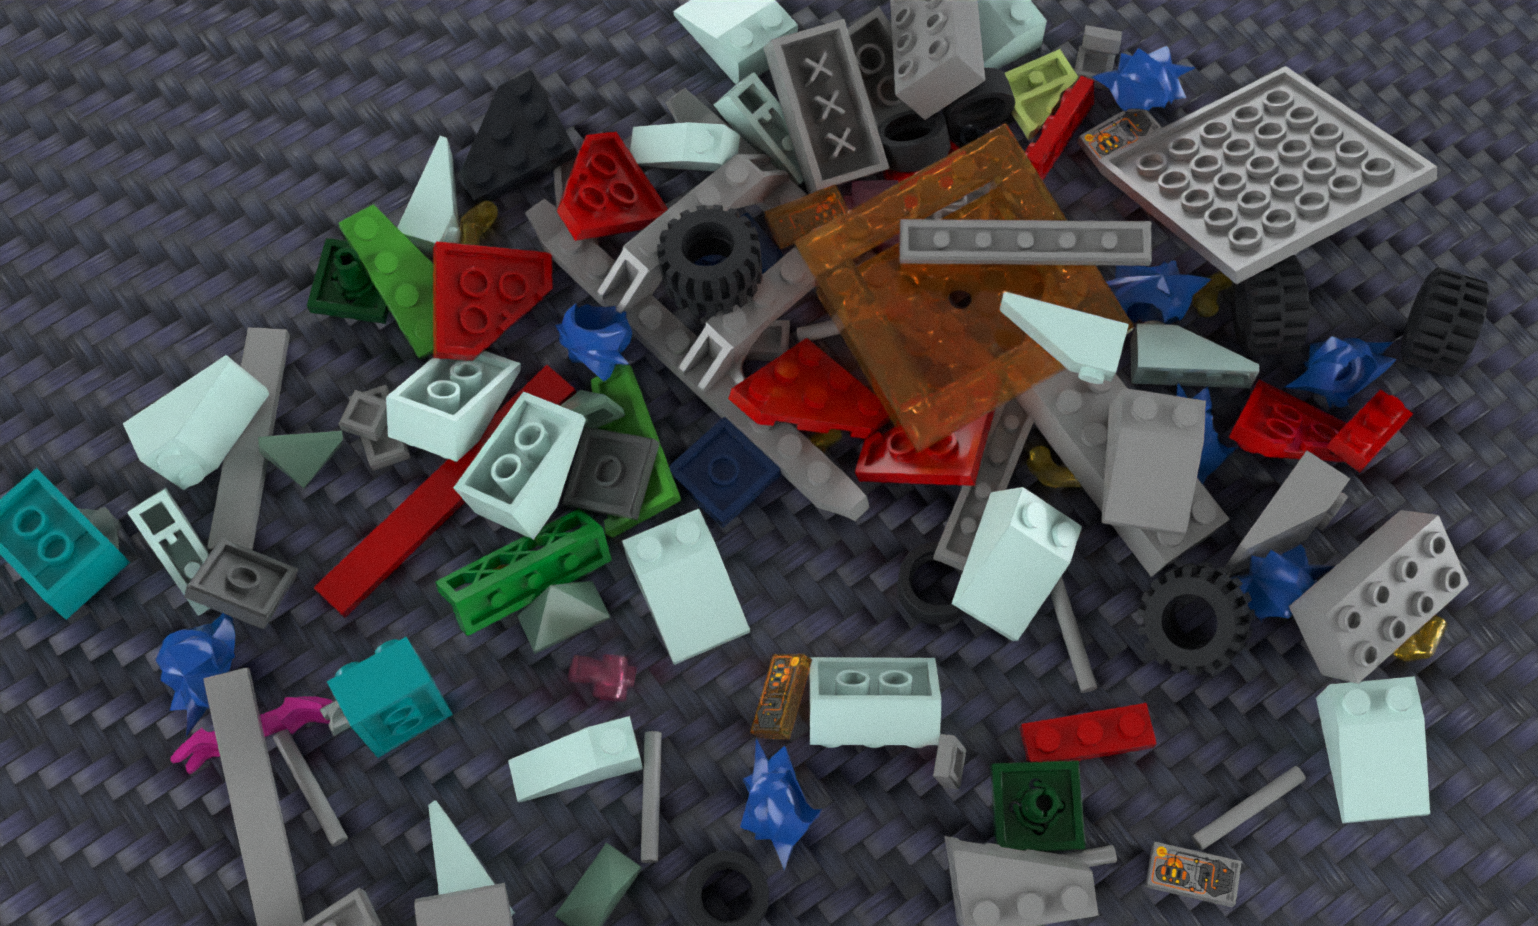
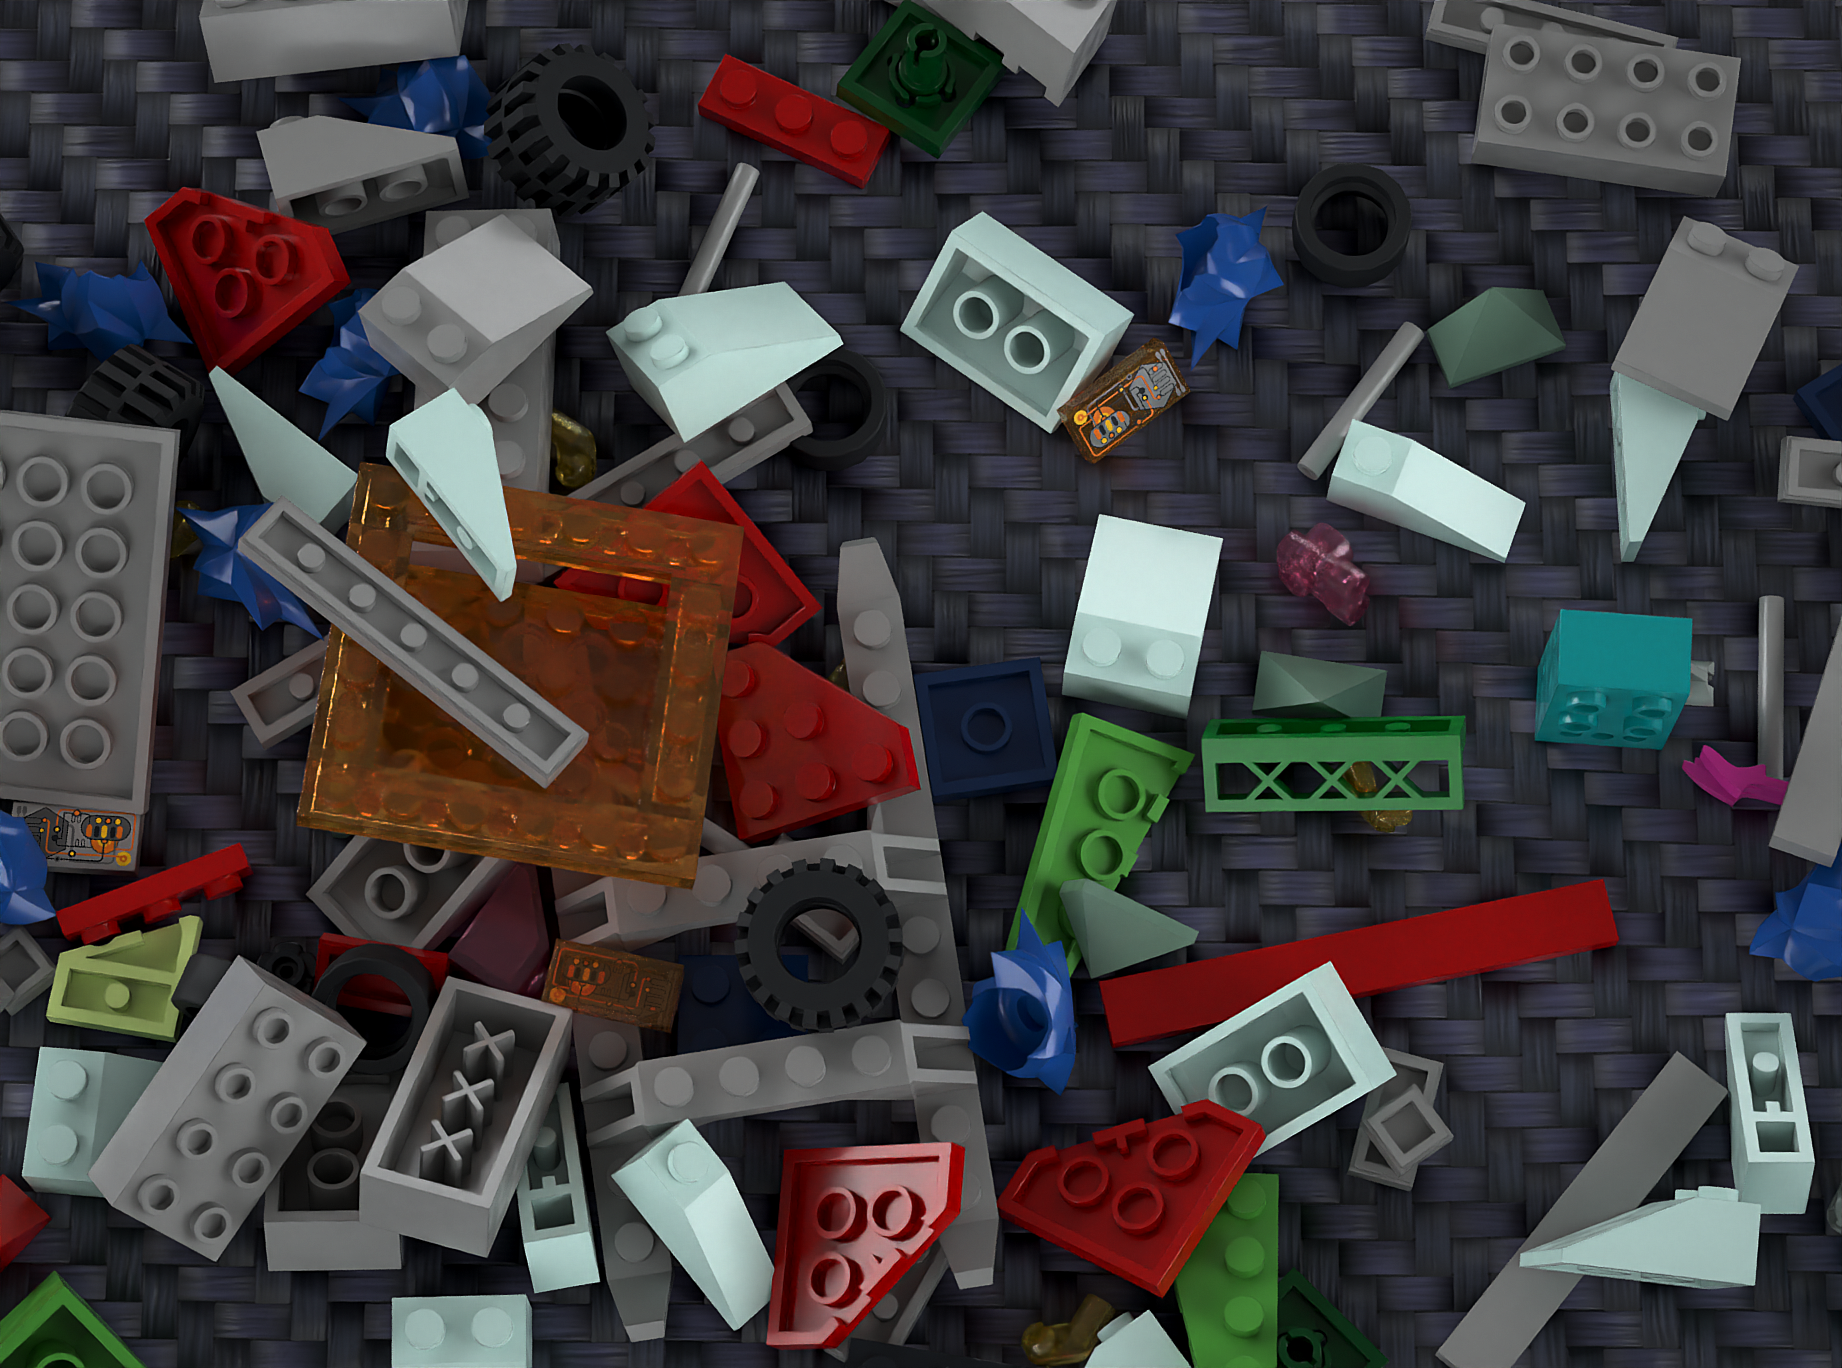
camera: 145 degrees left, 5 degrees up
dark grey tile [184,538,298,629] -> none
sand green slope [258,431,343,489] -> none
light aqua slope [454,391,586,540] -> none
dark grey tile [562,427,660,521] -> none
light grey tile [933,734,966,789] -> none
red plate [1327,389,1413,473] -> none

